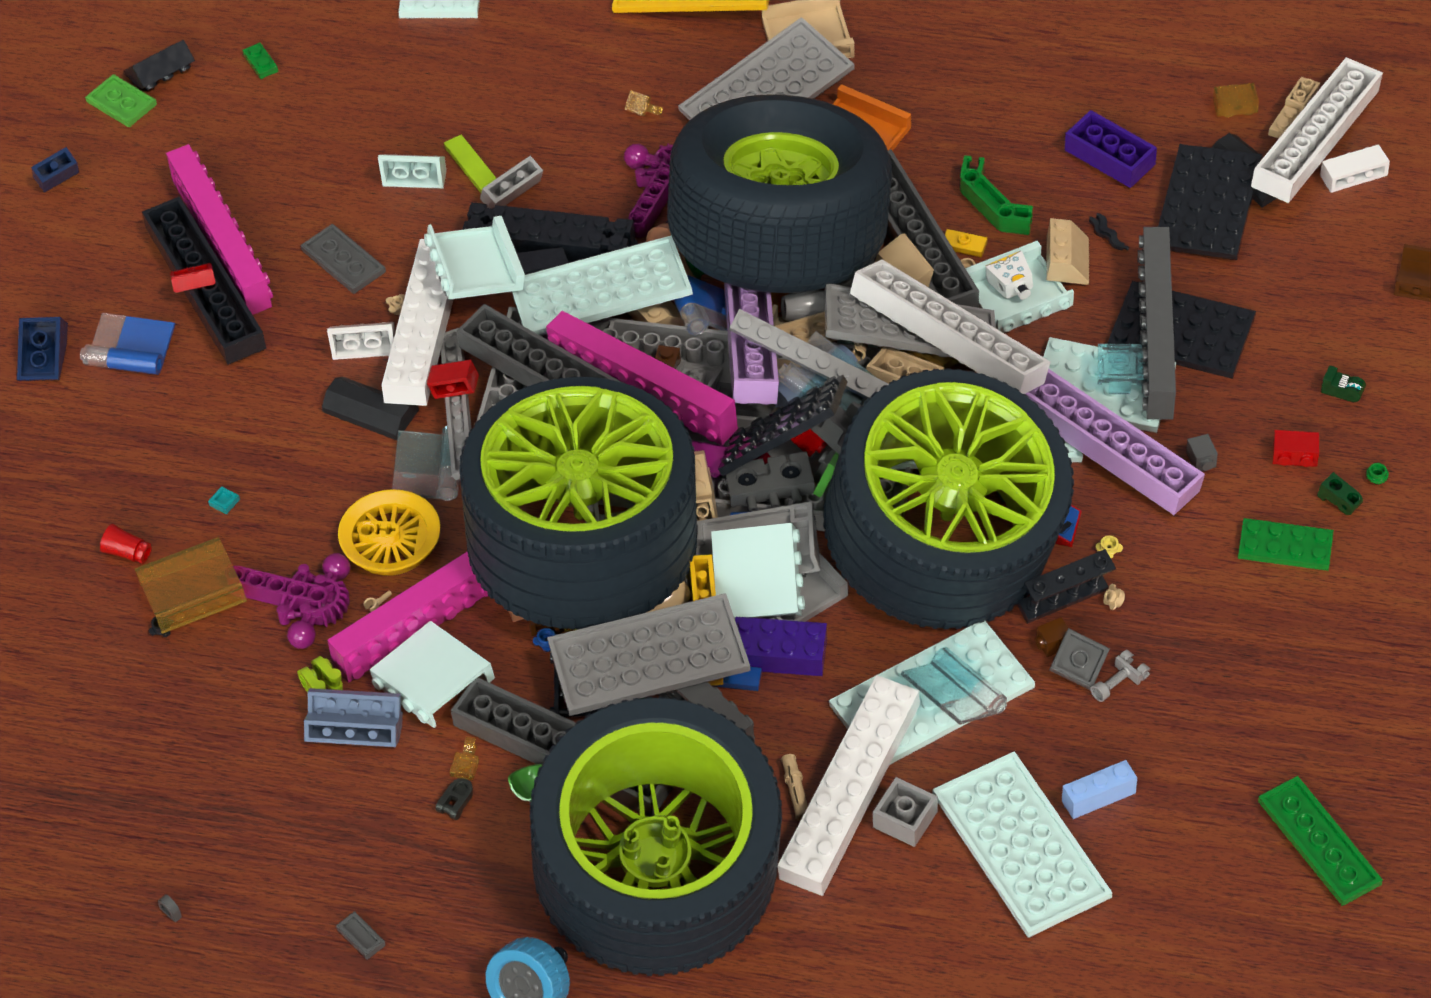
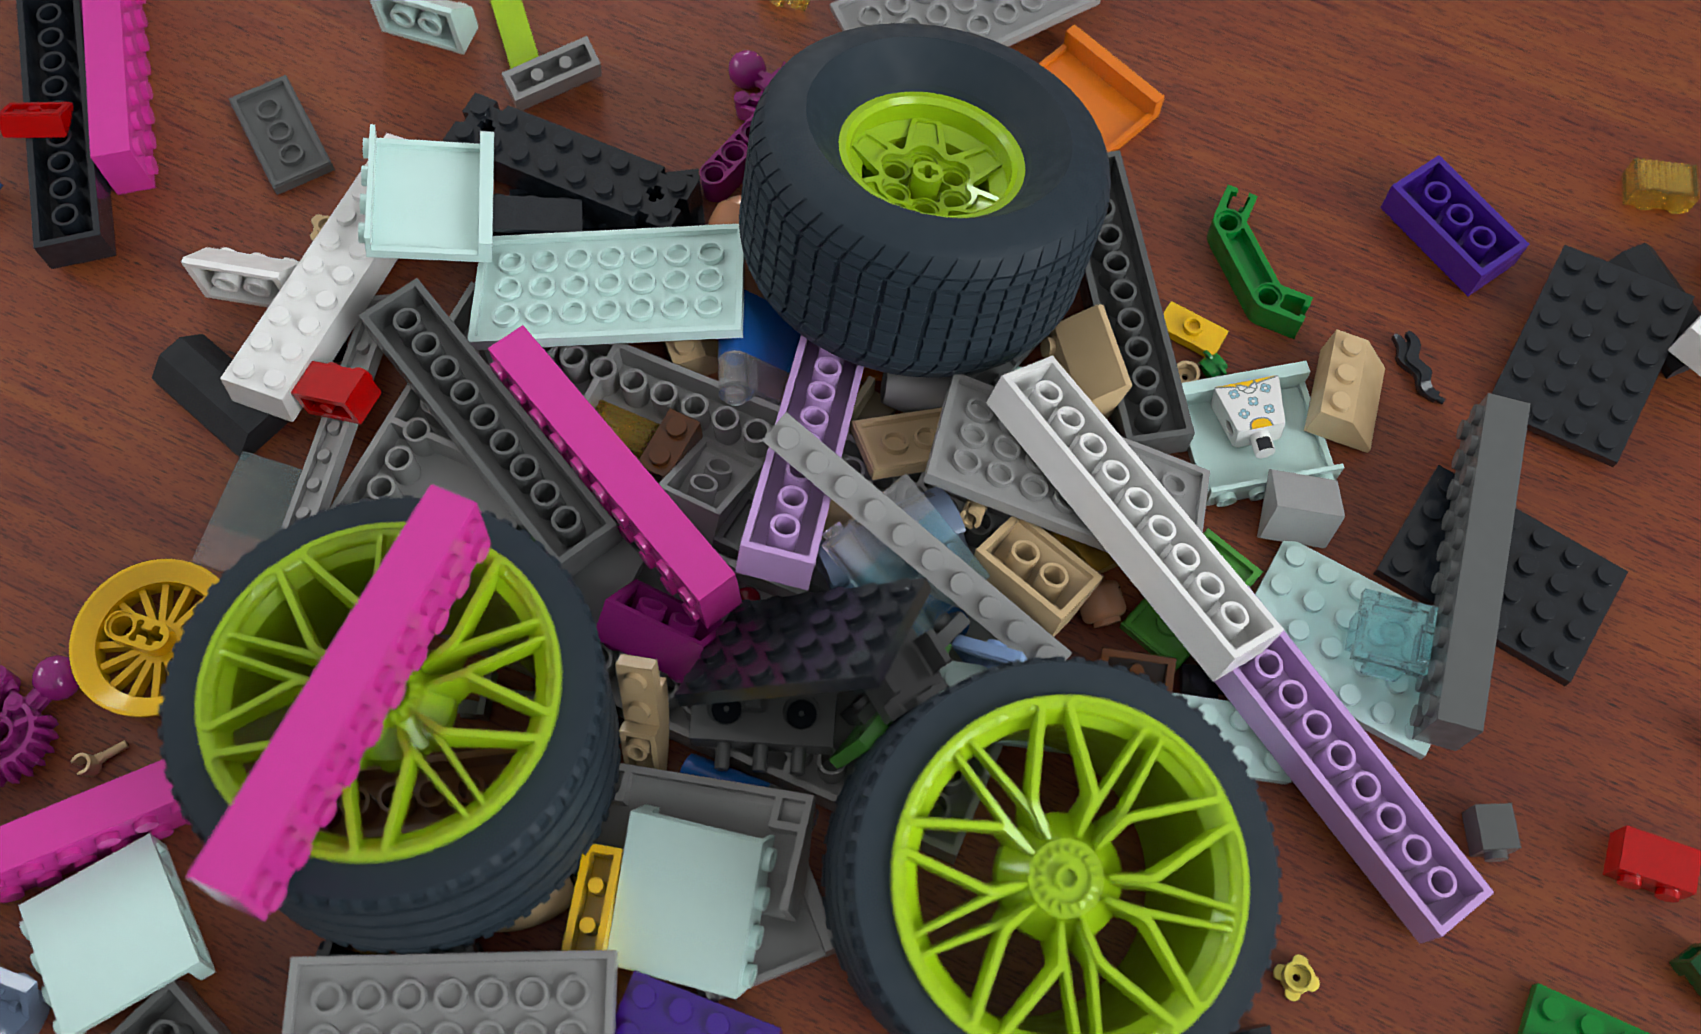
camera: 10 degrees right, 15 degrees up
none -> dark pink brick [186,484,491,922]
none -> green plate [1197,350,1228,378]
none -> light grey slope [1257,469,1345,548]

